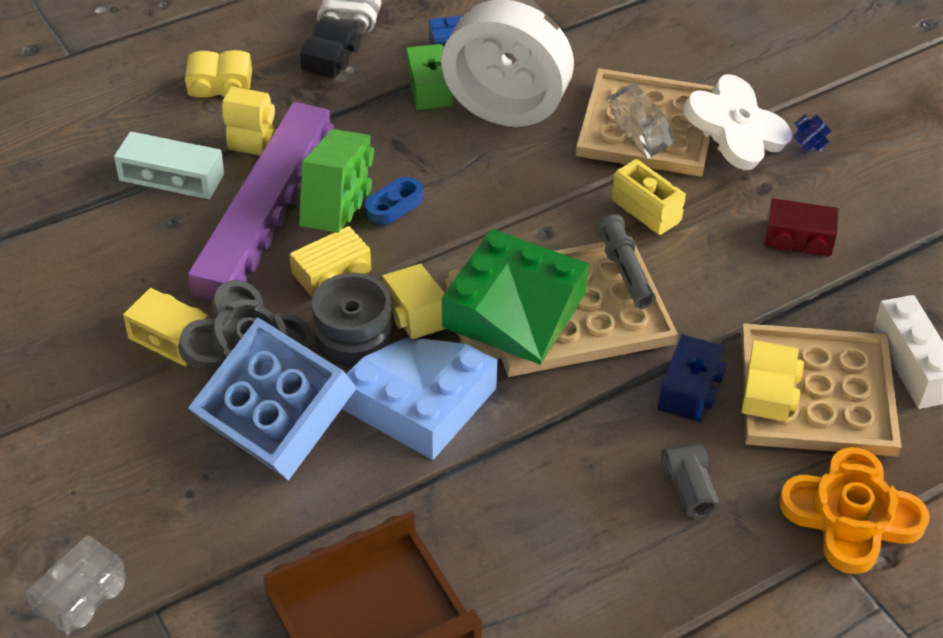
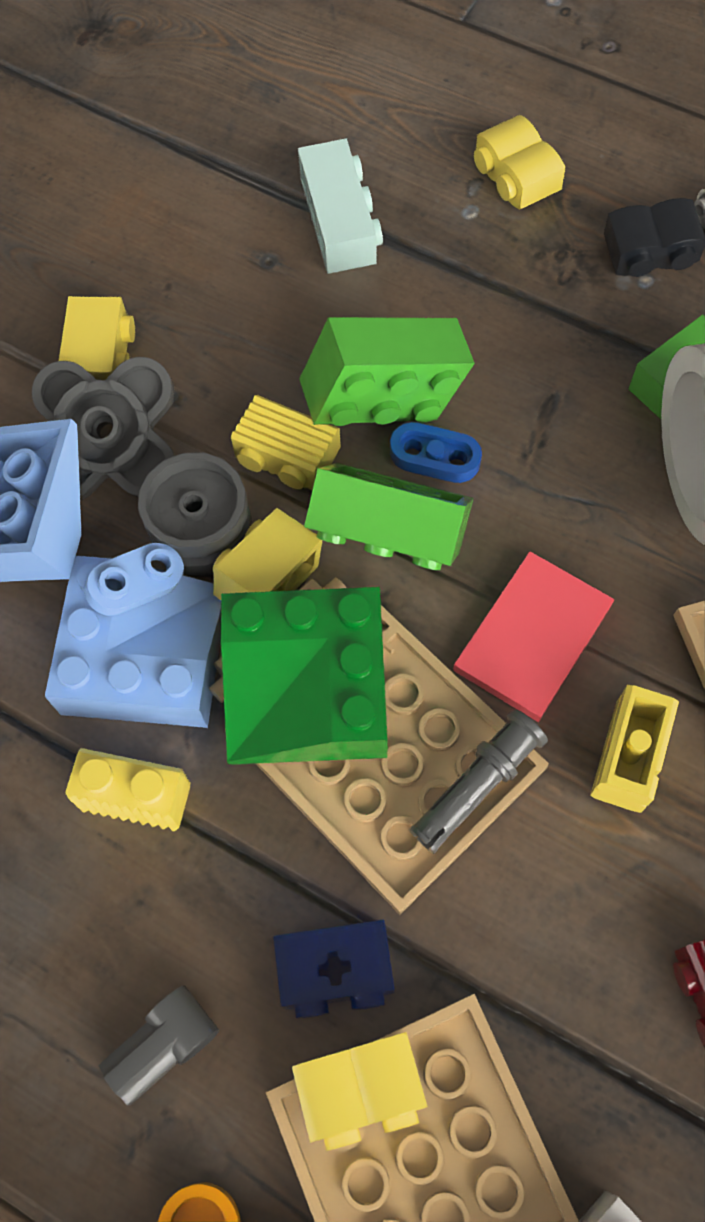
camera: 65 degrees right, 20 degrees up
medium lavender brick [188,102,334,303] -> none
light yellow brick [223,87,276,156] -> none
none -> light yellow brick [65,748,191,832]
none -> light blue plate [84,543,184,616]
none -> bright green brick [304,463,474,570]
none -> coral tile [453,551,615,723]

